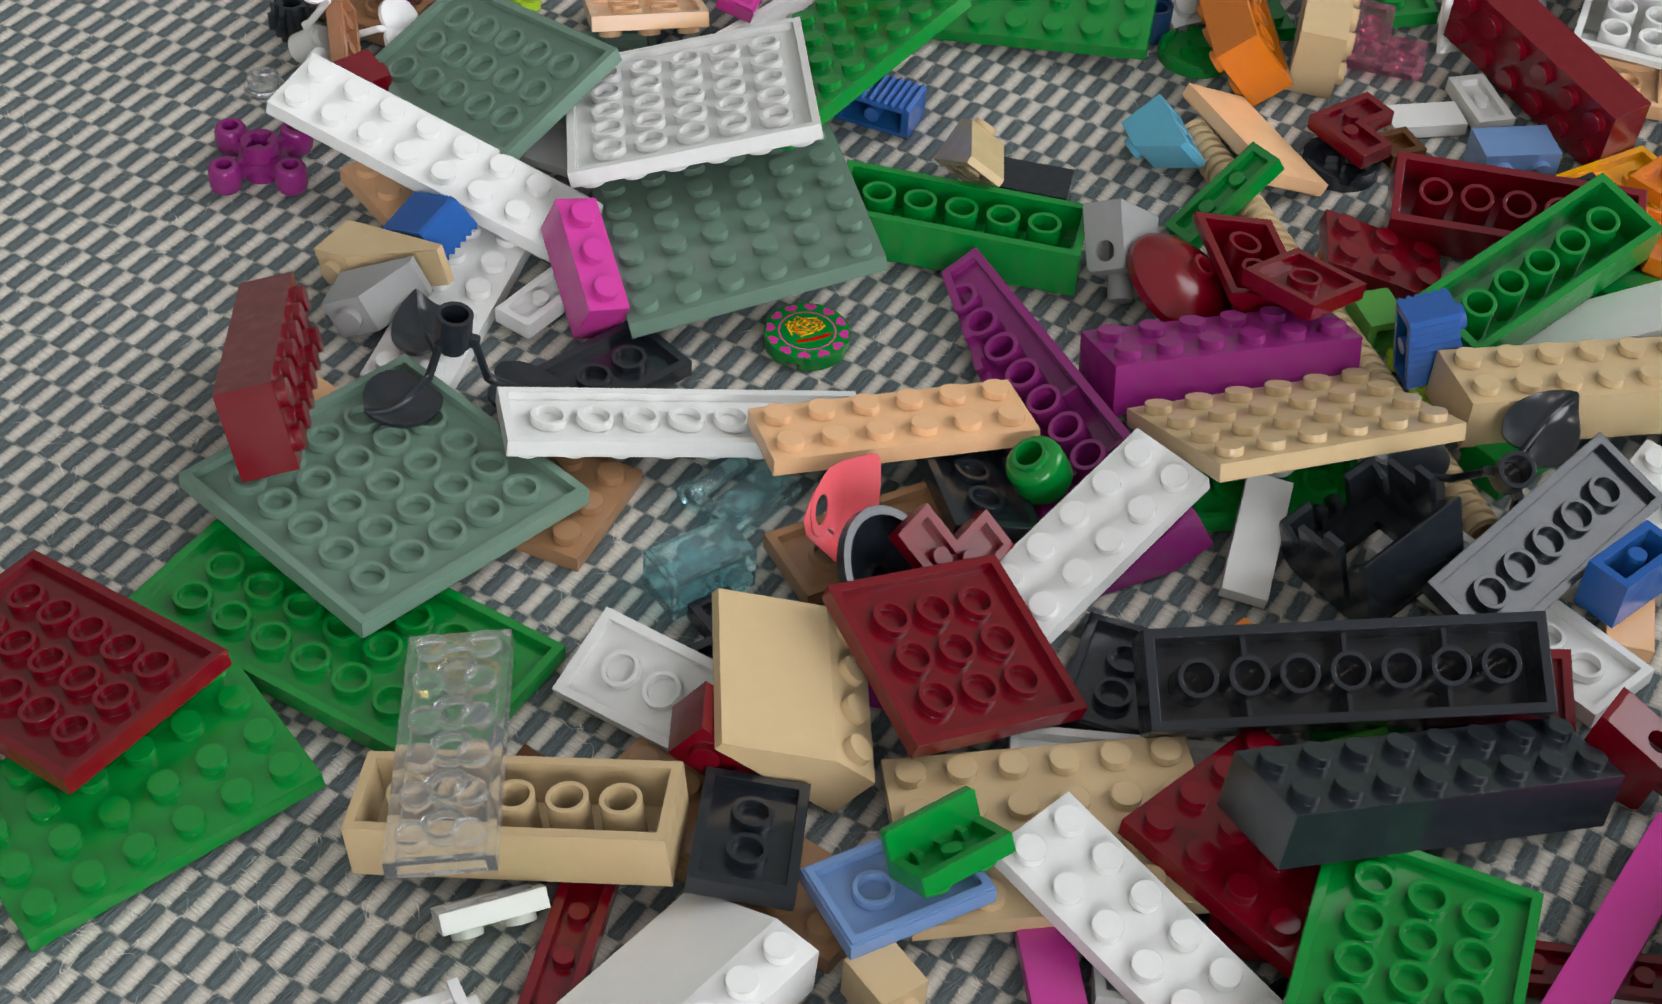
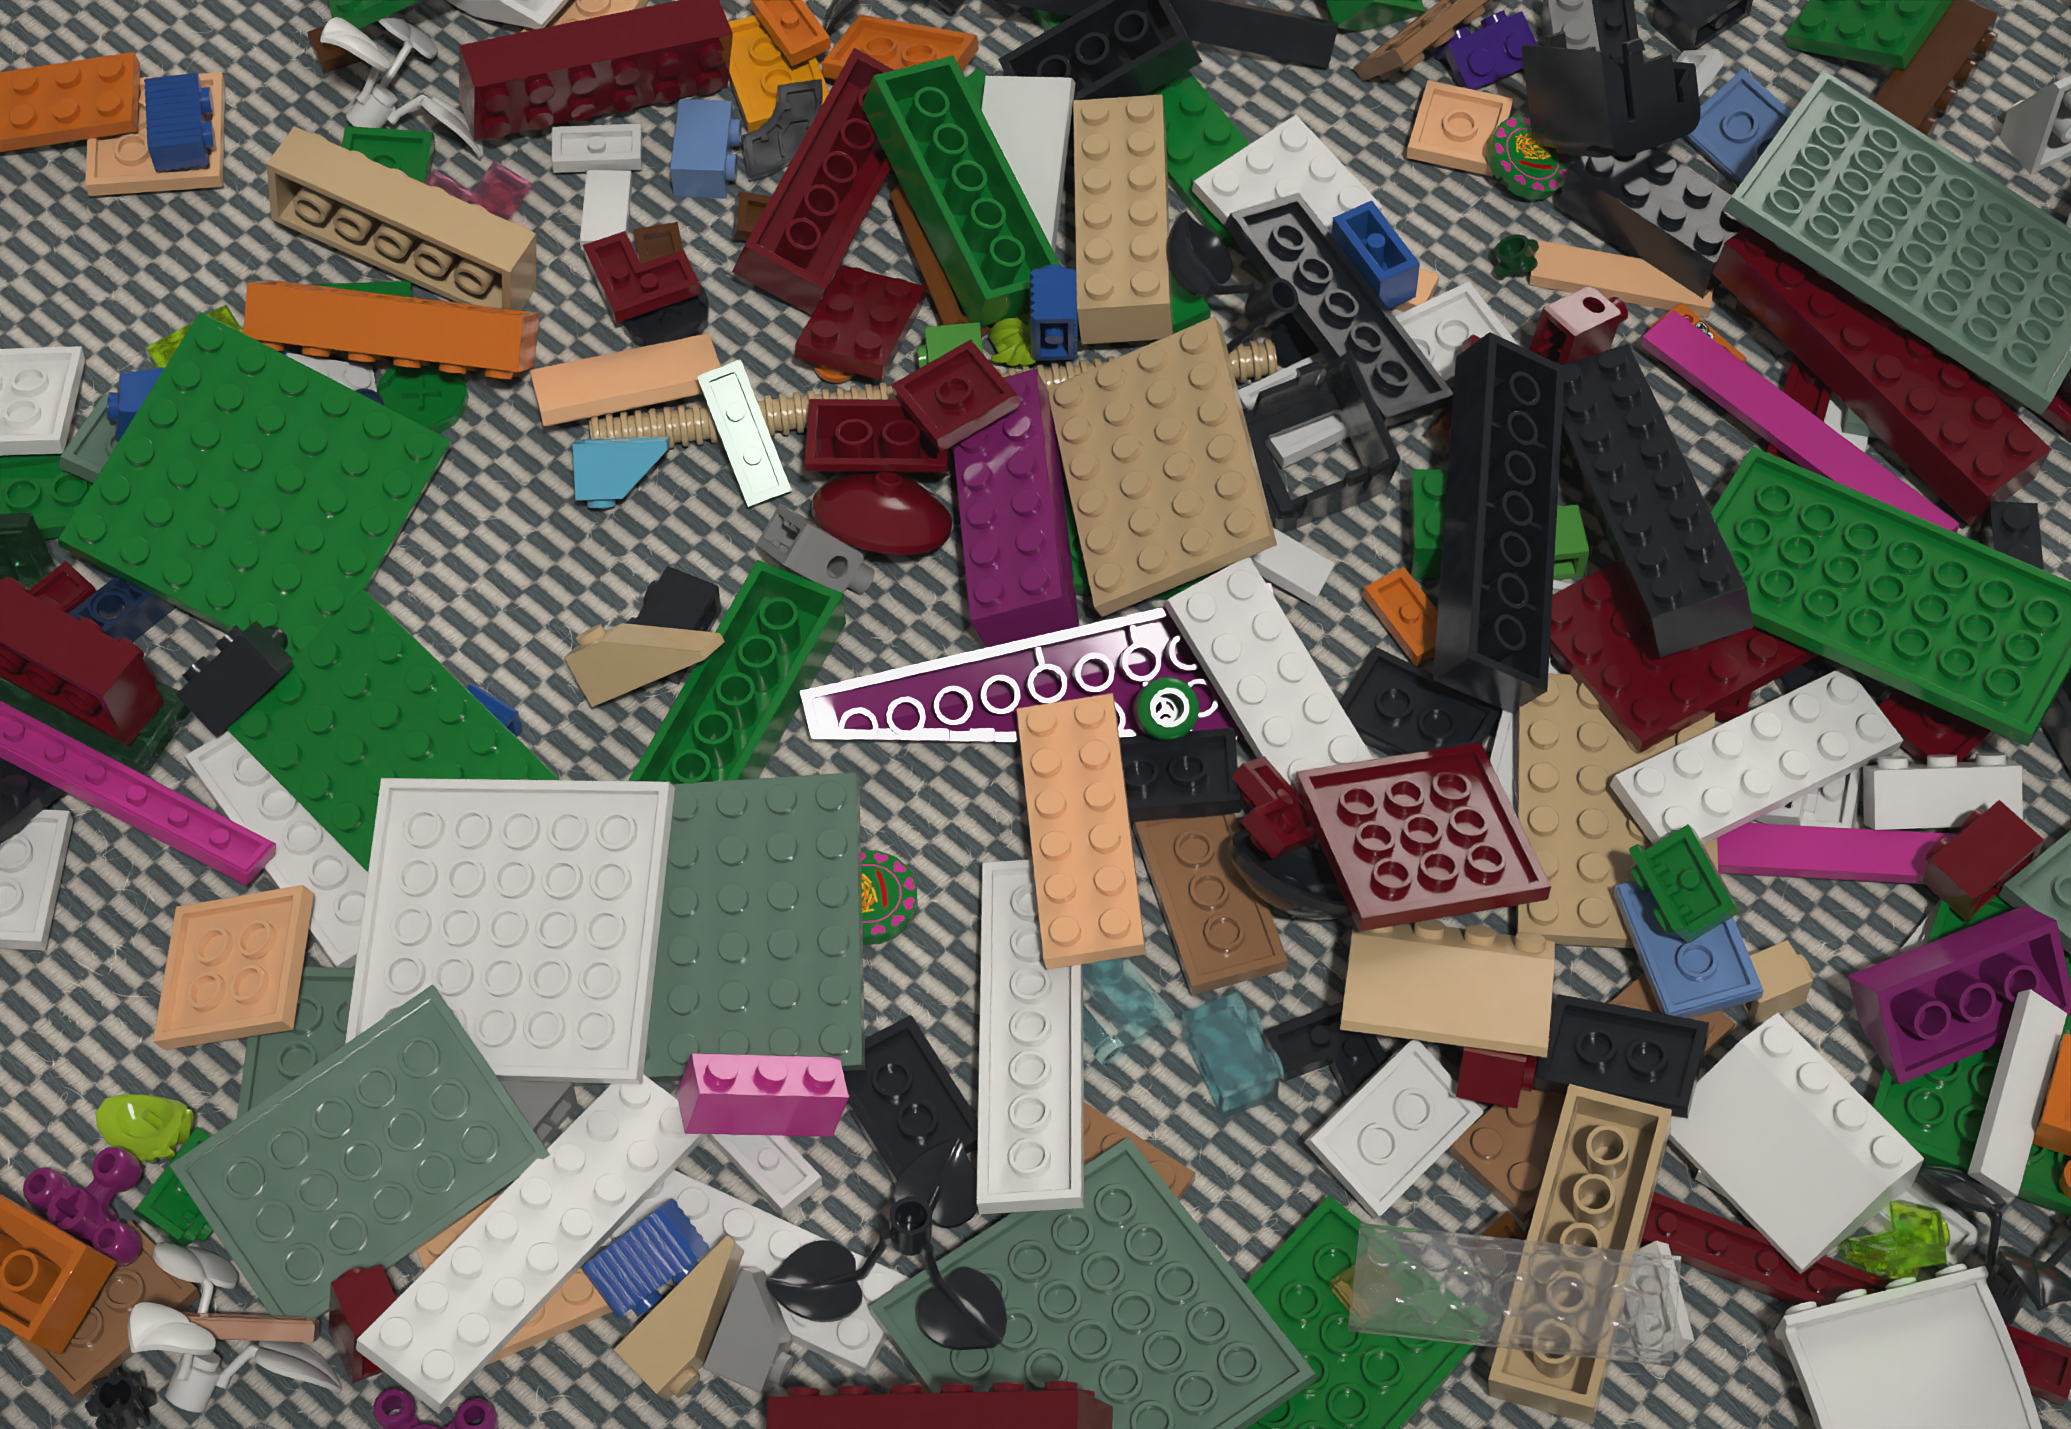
camera: 75 degrees left, 15 degrees up
coral piece [803,453,881,563] -> none

